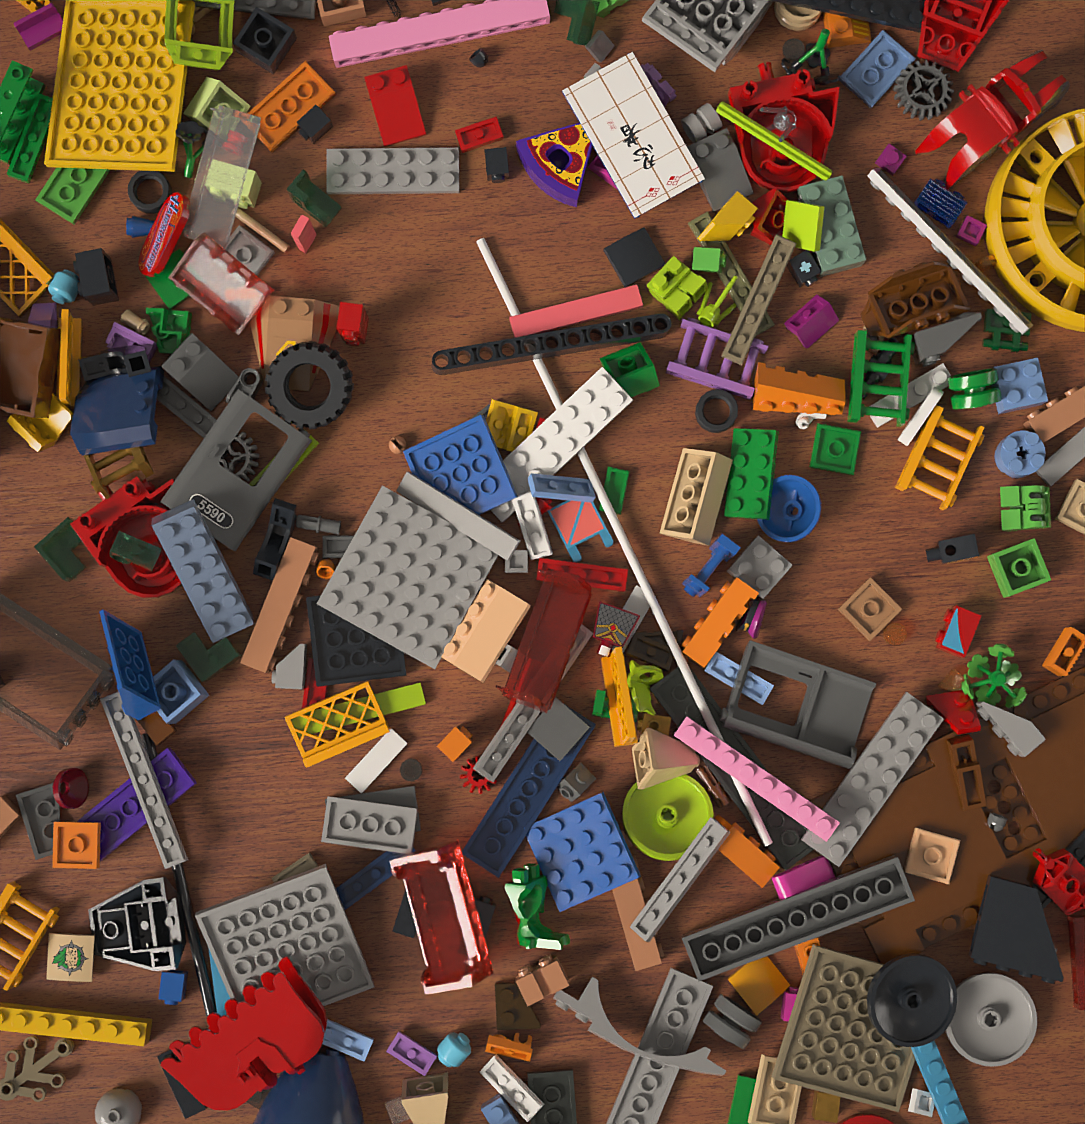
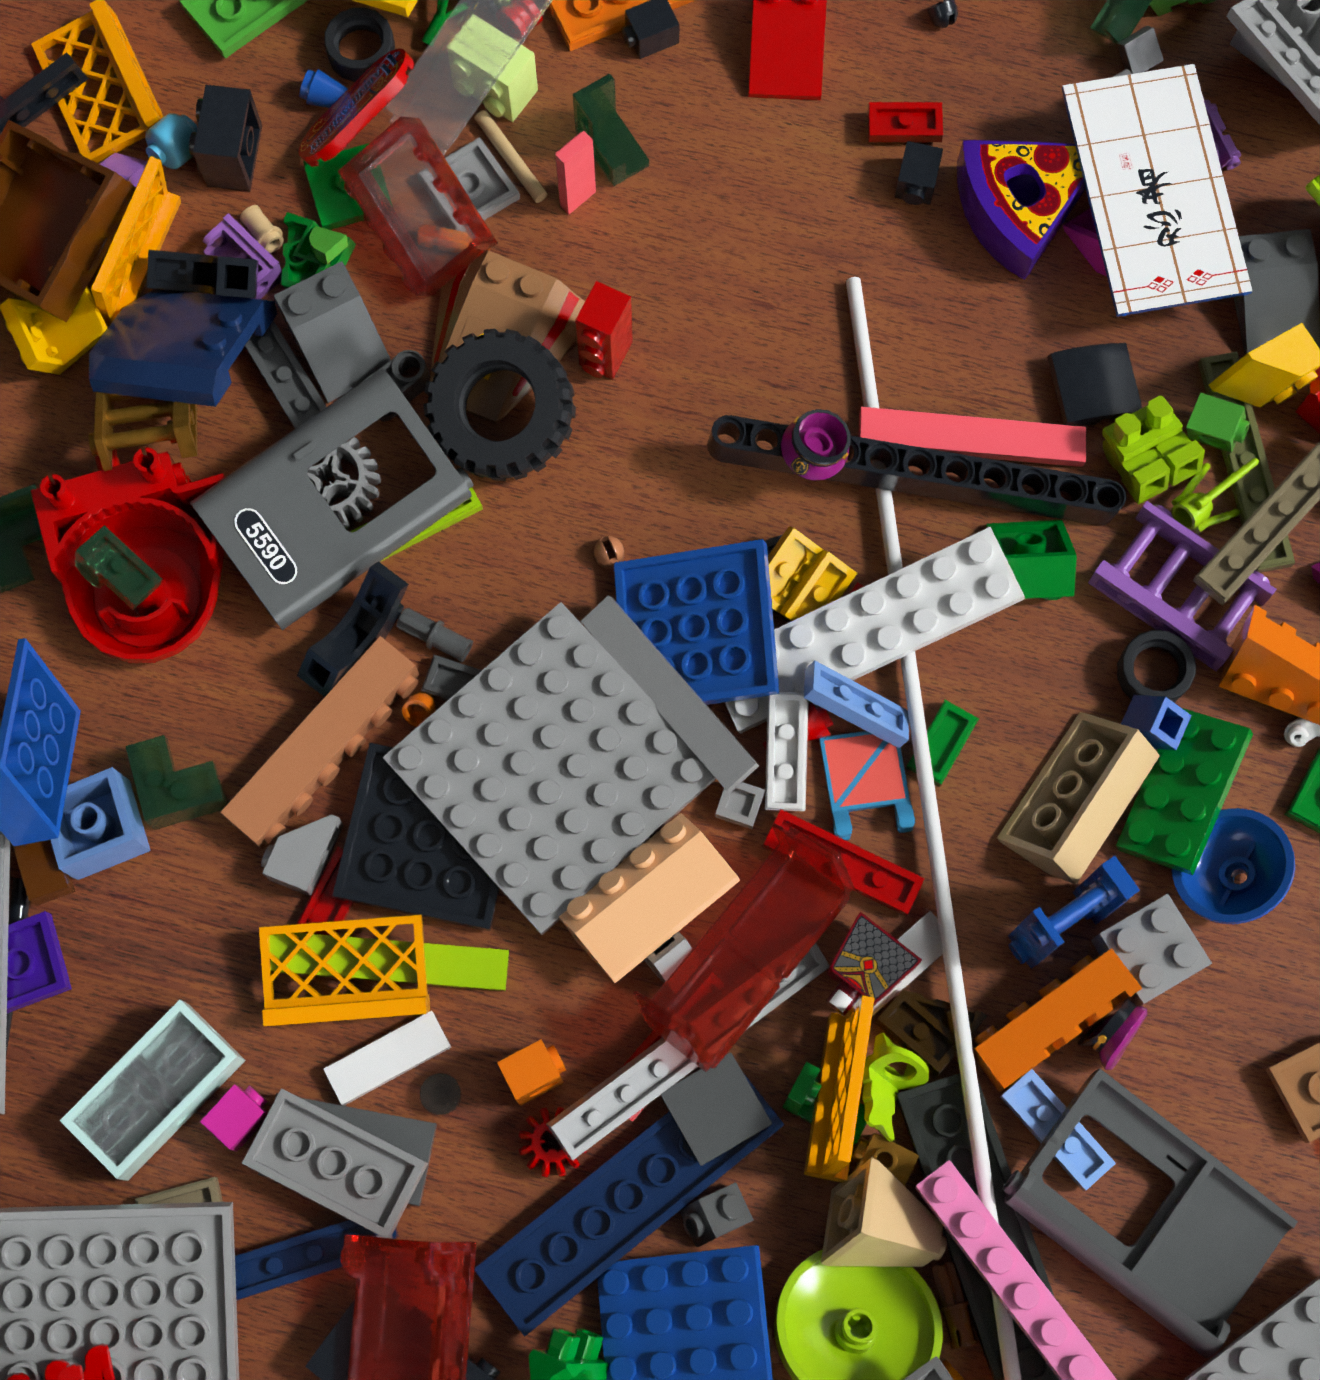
camera: 20 degrees right, 10 degrees down
sand blue brick [152,499,254,643] -> none
light grey plate [327,148,459,194] -> none
light grey wheel [681,103,722,143] -> none
none -> clear brick [60,1000,246,1181]
none -> dark pink brick [200,1084,268,1152]
none -> bright green tile [309,226,348,264]
none -> magenta piece [781,409,851,480]
none -> blue brick [1121,695,1192,750]

